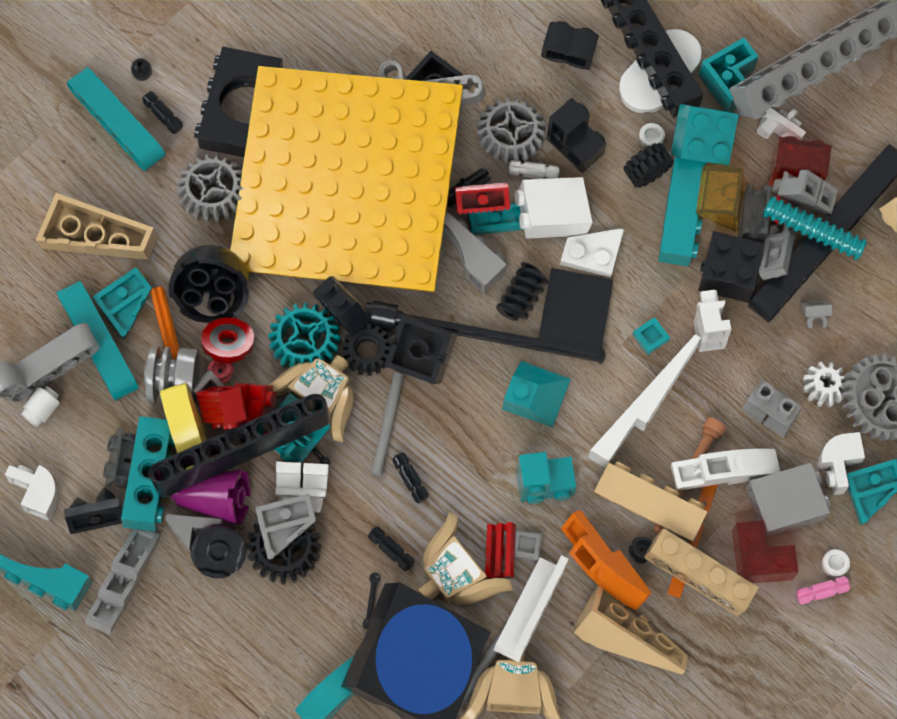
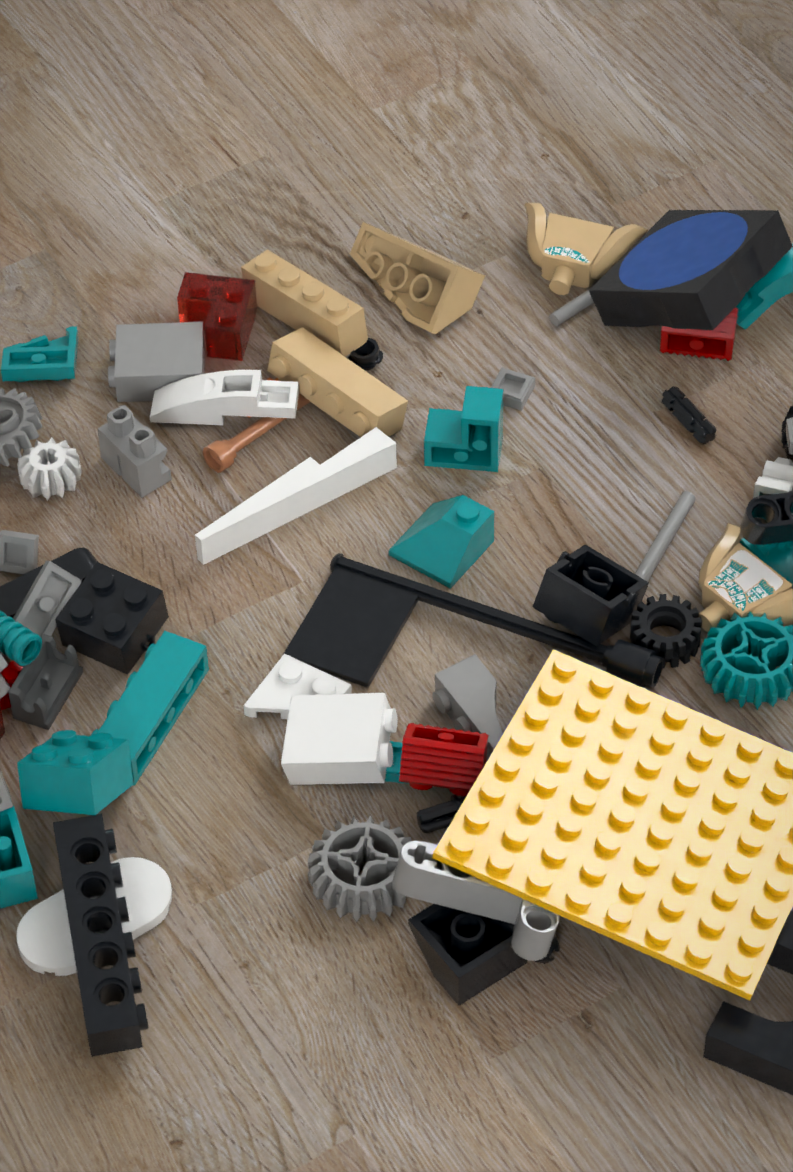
camera: 160 degrees left, 20 degrees down
black brick [313,276,371,335] -> none
black hinge [362,573,380,629] -> none
black axle [393,452,428,503] -> none
tan torso [418,511,513,605] -> none
red tile [485,522,516,579] -> none
white fence [494,555,569,662] -> none
black piece [496,262,549,321] -> none
white axle [508,159,560,179] -> none
black brick [541,21,599,70] -> none
black brick [546,98,606,173] -> none
orange slope [561,510,652,610] -> none
black tyre [623,143,674,188] -> none
teal tile [632,317,670,355] -> none
white tile [638,123,665,148] -> none
white hips [693,290,732,352] -> none
clear yellow slope [696,165,746,232] -> none
bright pink axle [796,576,850,604] -> none
white brick [817,432,865,495] -> none
white tile [821,549,850,578] -> none

